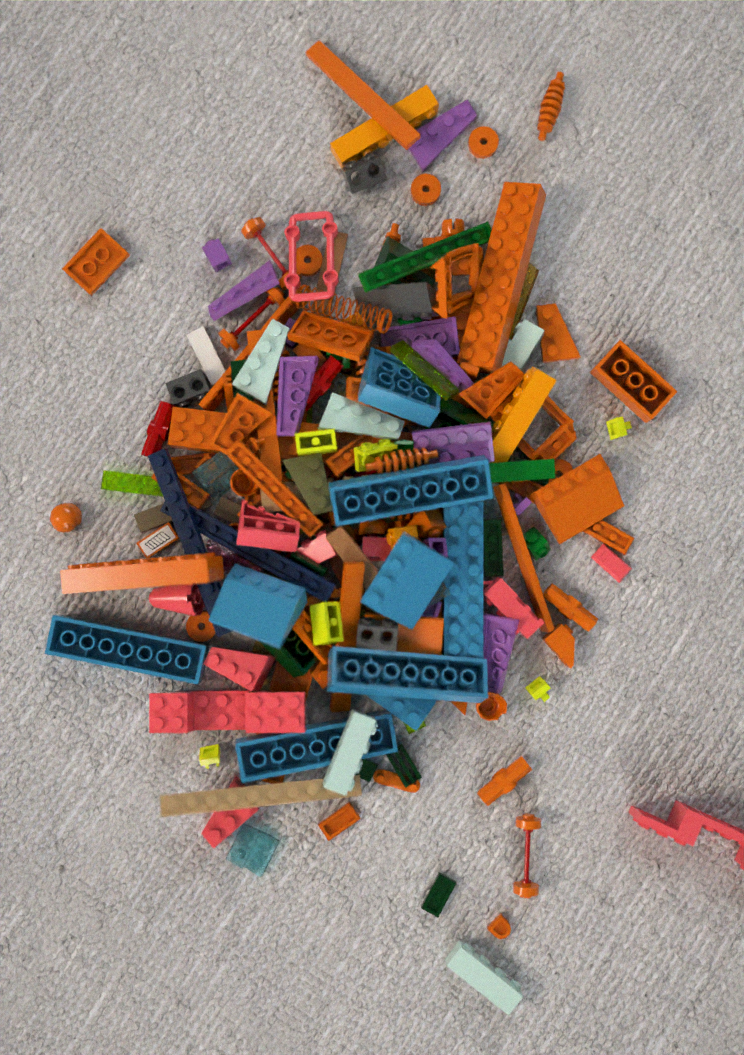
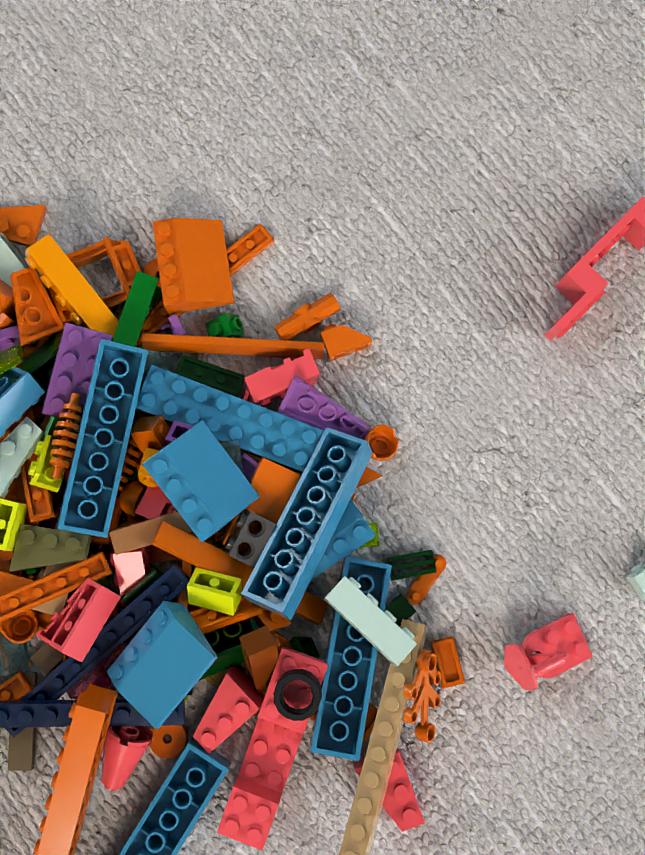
camera: 70 degrees left, 5 degrees down
tile [136,522,179,559] -> none
neon yellow tile [199,744,221,769] -> none
clear light blue slope [226,823,280,877] -> none
dark green tile [421,872,456,918] -> none
orange piece [476,756,532,807] -> none
orange tile [487,913,511,939] -> none
orange axle [513,813,541,898] -> none
neon yellow tile [525,676,551,702] -> none
orange brick [589,340,678,423] -> none
coral tile [591,543,632,583] -> none
neon yellow tile [606,416,632,440] -> none
none -> dark orange slope [239,625,280,695]
none -> black tyre [273,669,322,721]
none -> dark green tile [289,637,320,659]
none -> orange plant [403,649,441,743]
none -> coral plate [504,613,593,690]

